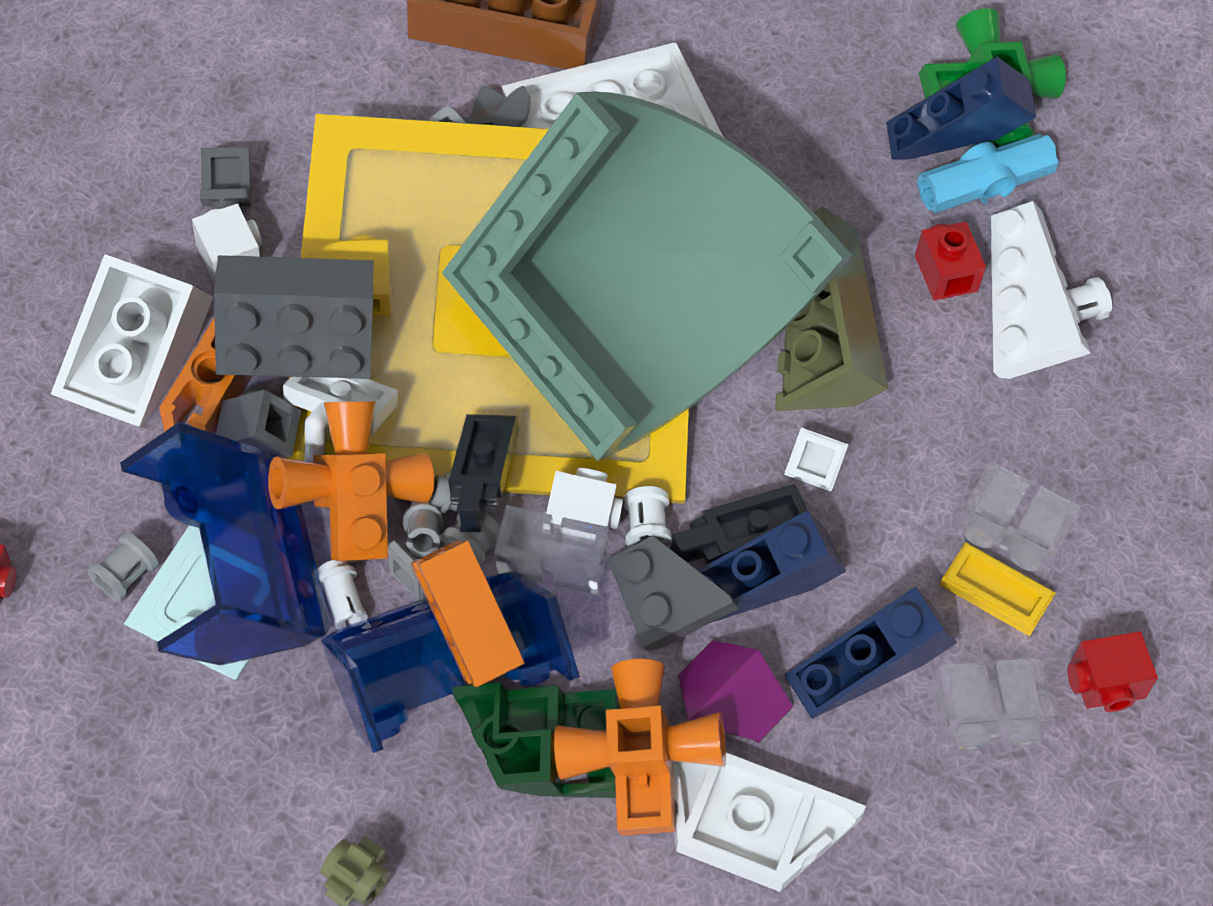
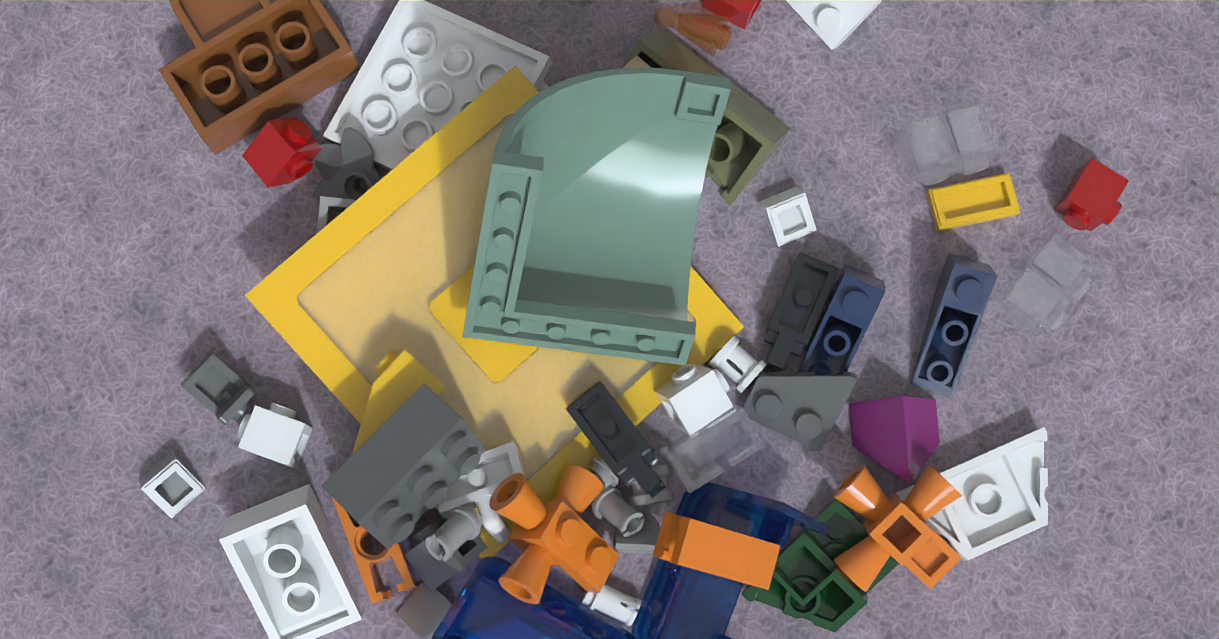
camera: 45 degrees left, 20 degrees up
none -> light grey slope [139,450,206,518]
none -> red brick [242,117,322,188]
none -> light grey pin [425,505,482,561]
none -> clear orange cone [655,6,732,56]

